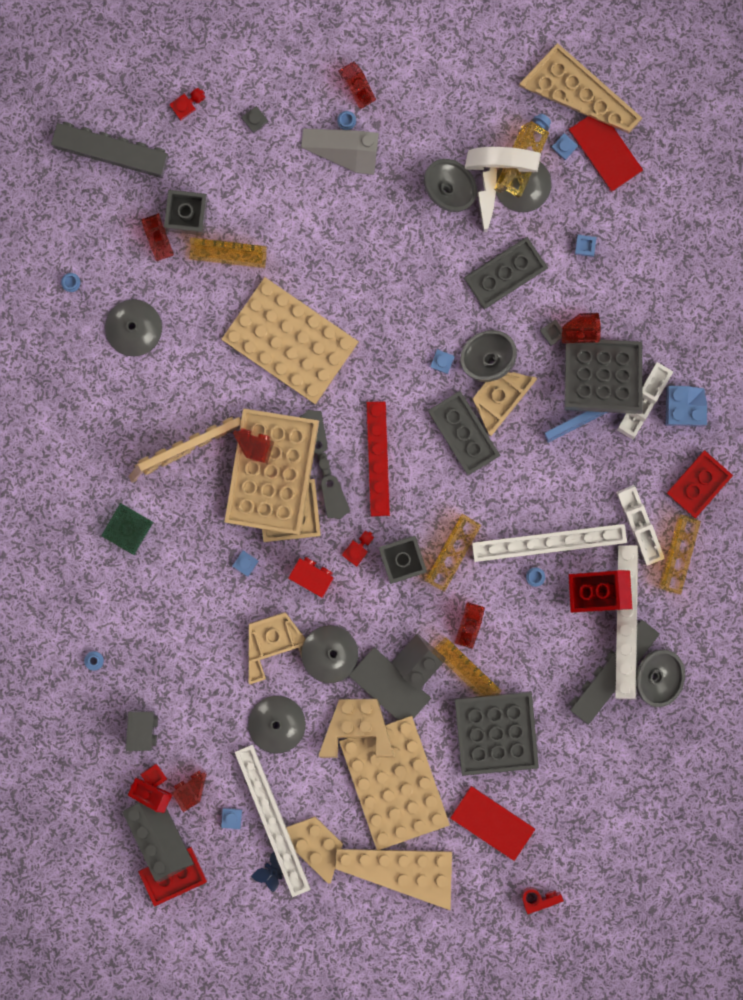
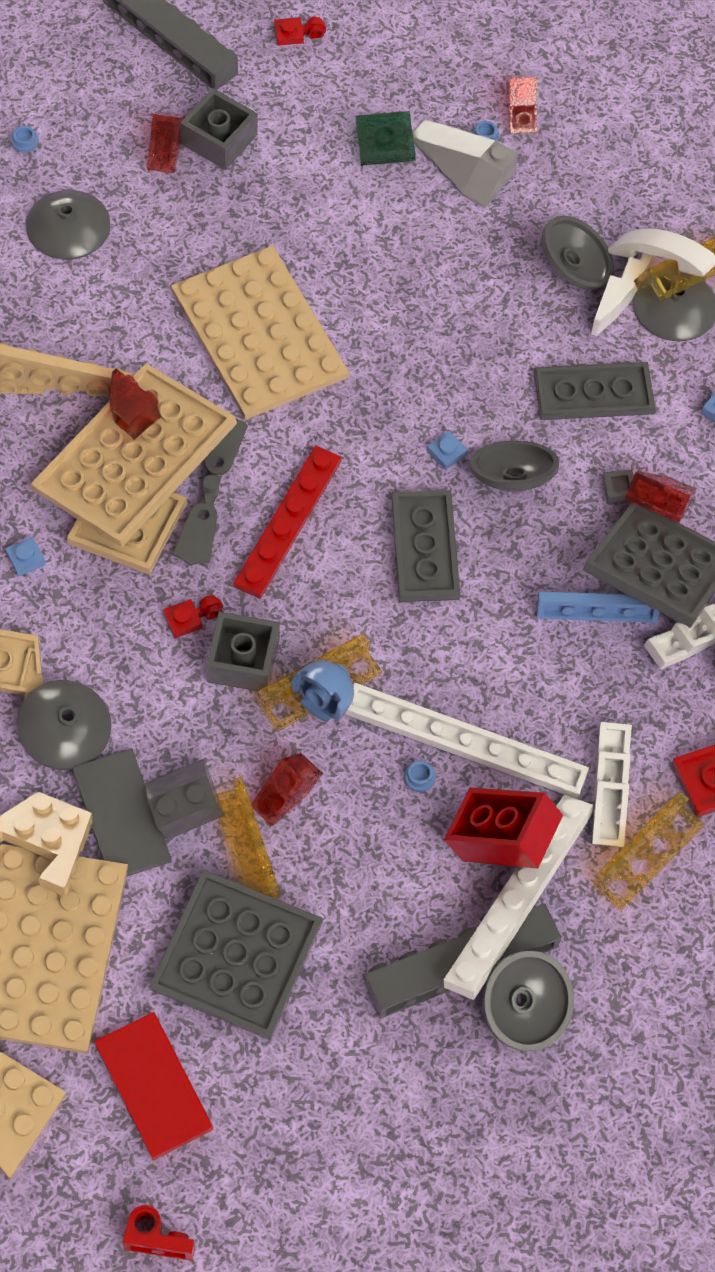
camera: 25 degrees right, 25 degrees down
clear yellow fence [189,237,267,268] -> none
dark grey plate [242,106,268,133] -> none
red brick [288,557,335,598] -> none
tan wing [472,372,537,436] -> none
none -> medium blue cylinder [291,660,355,722]
none -> clear green plate [355,111,416,166]

